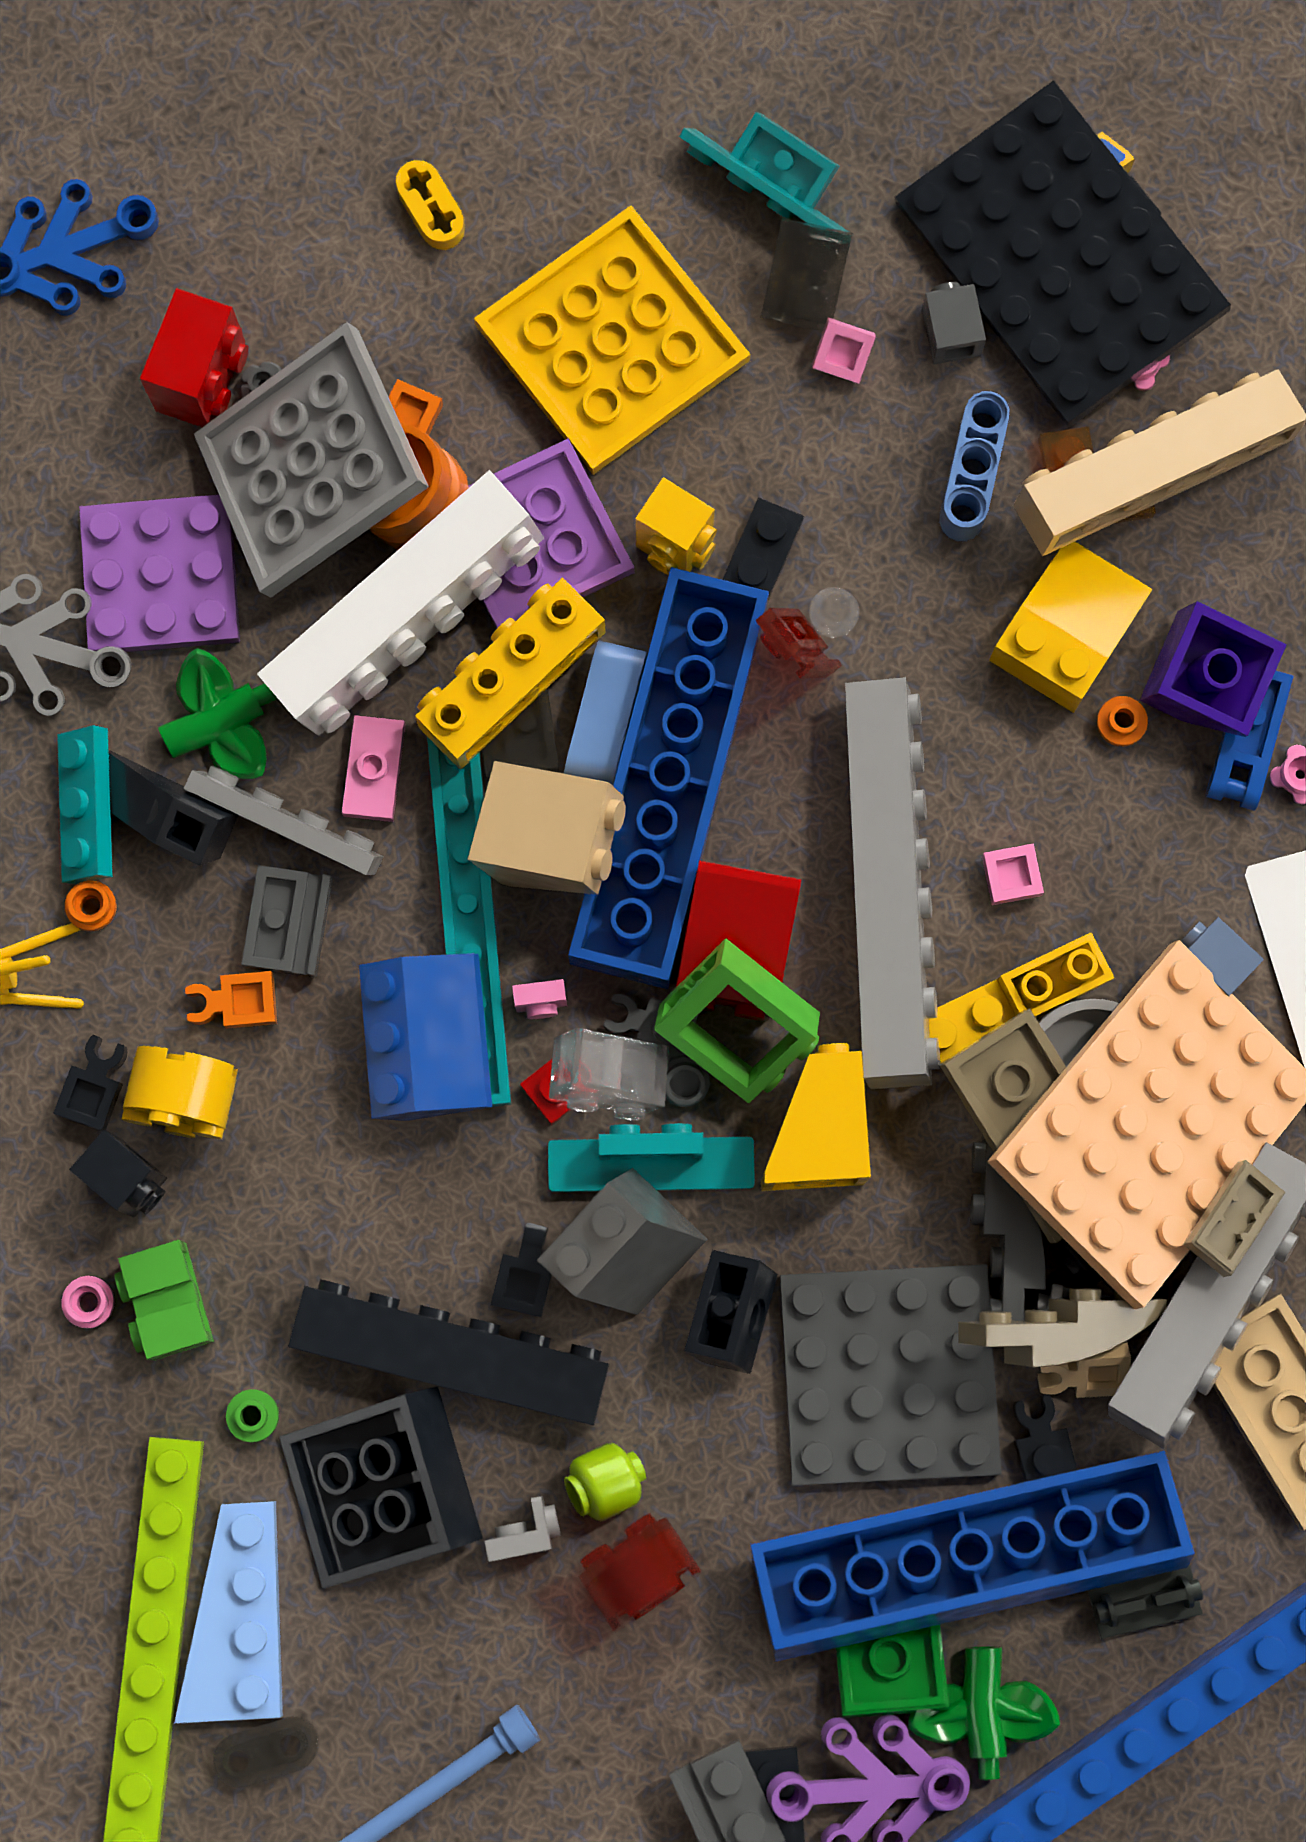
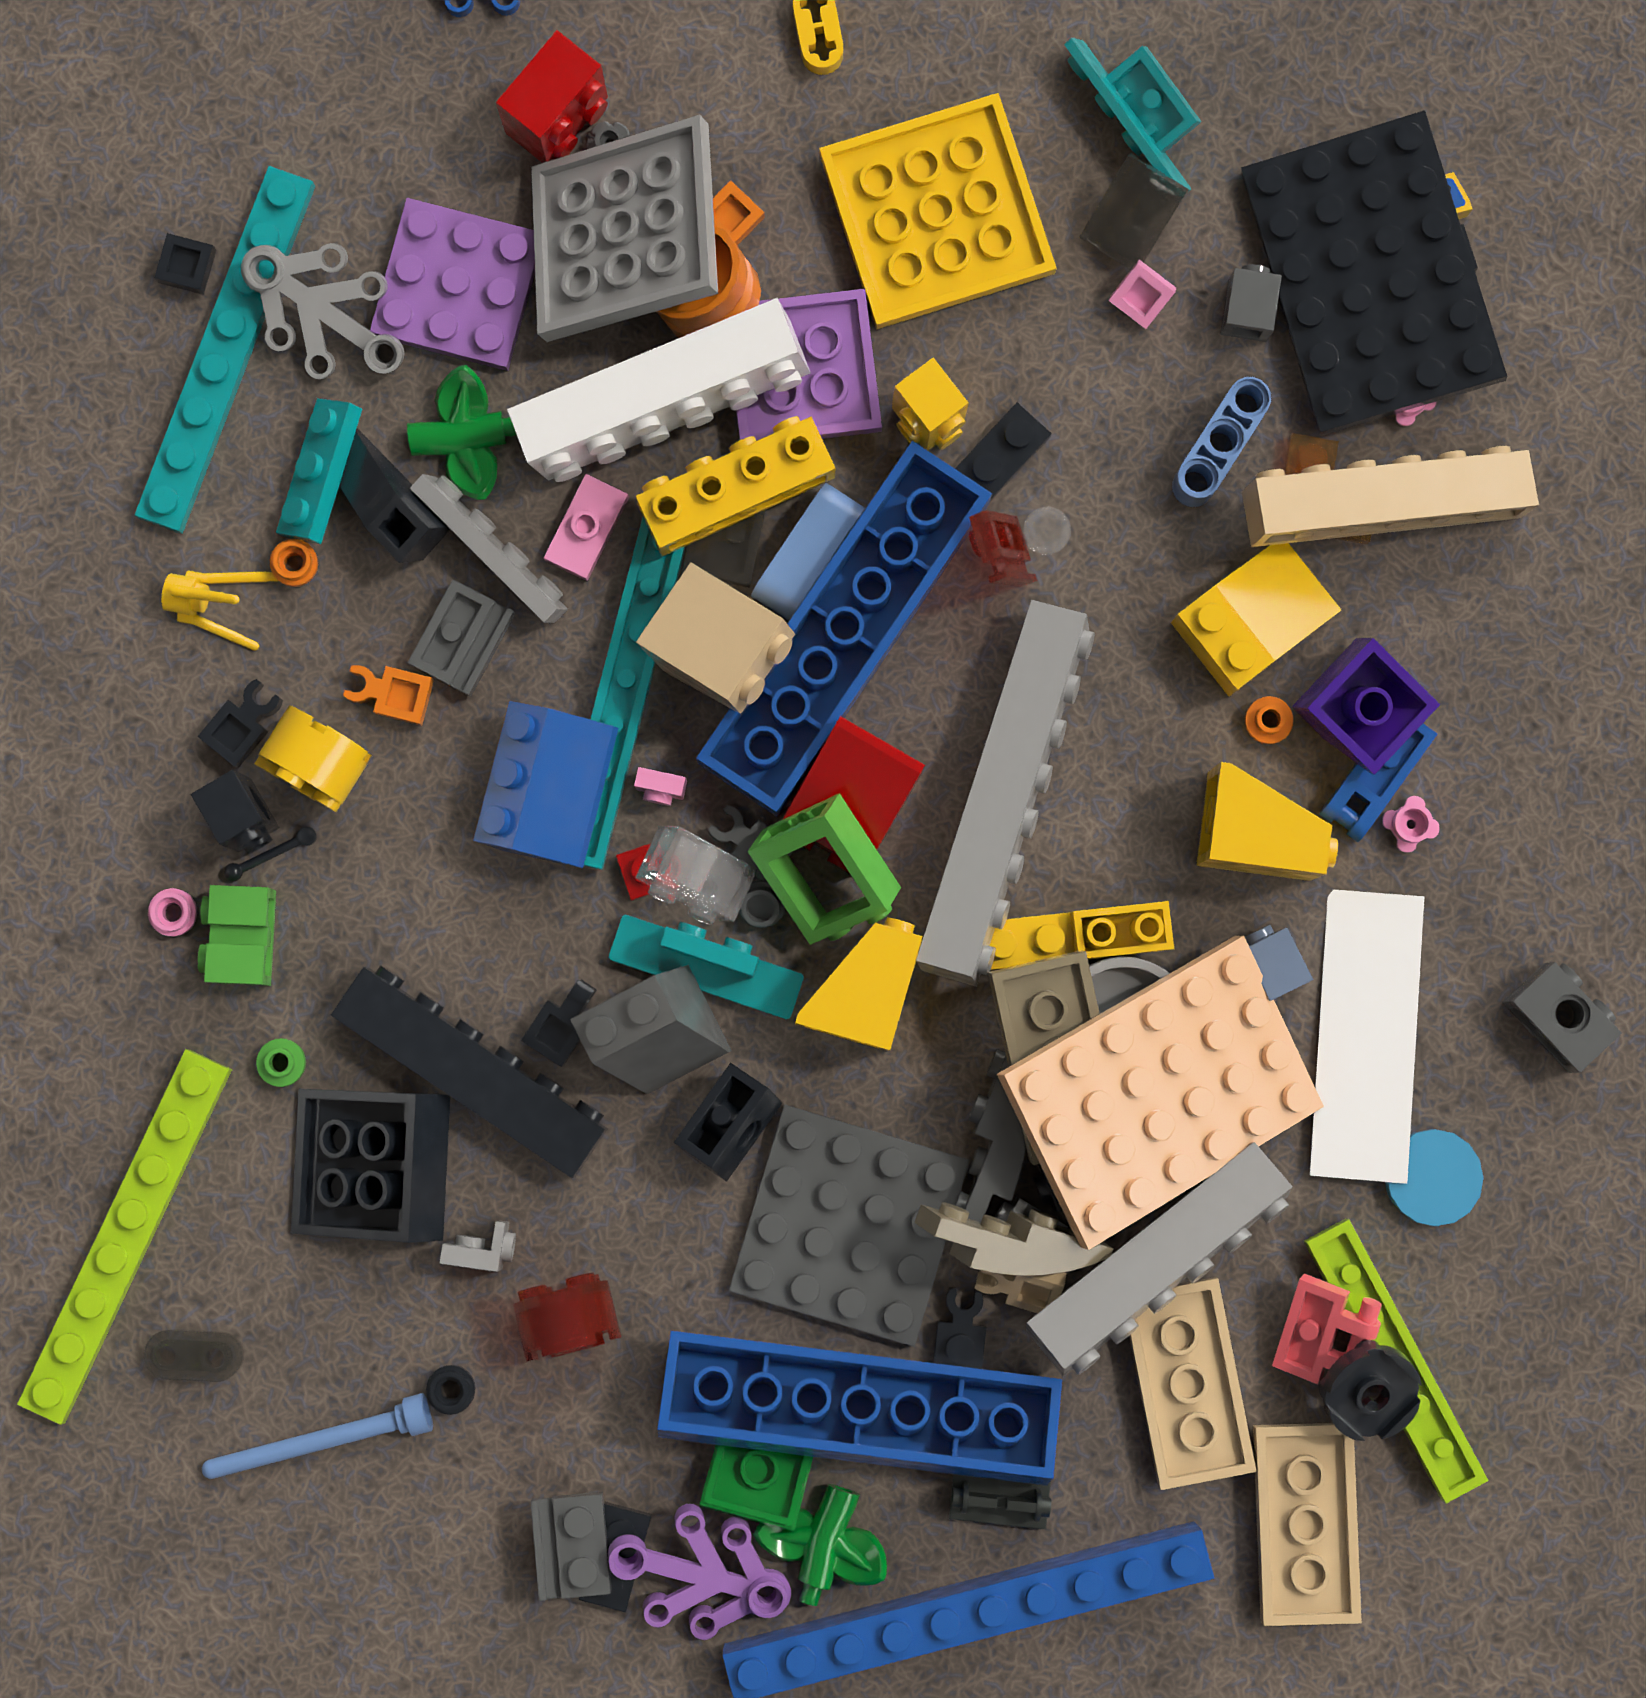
camera: 15 degrees right, 5 degrees up
light blue wing [174,1501,283,1723] -> none
lime head [564,1443,646,1521] -> none
bright pink plate [982,844,1044,905] -> none
dark tan plate [1184,1160,1286,1277] -> none
none -> black hinge [224,827,317,882]
none -> black plate [426,1365,476,1415]
none -> yellow slope [1197,762,1338,881]

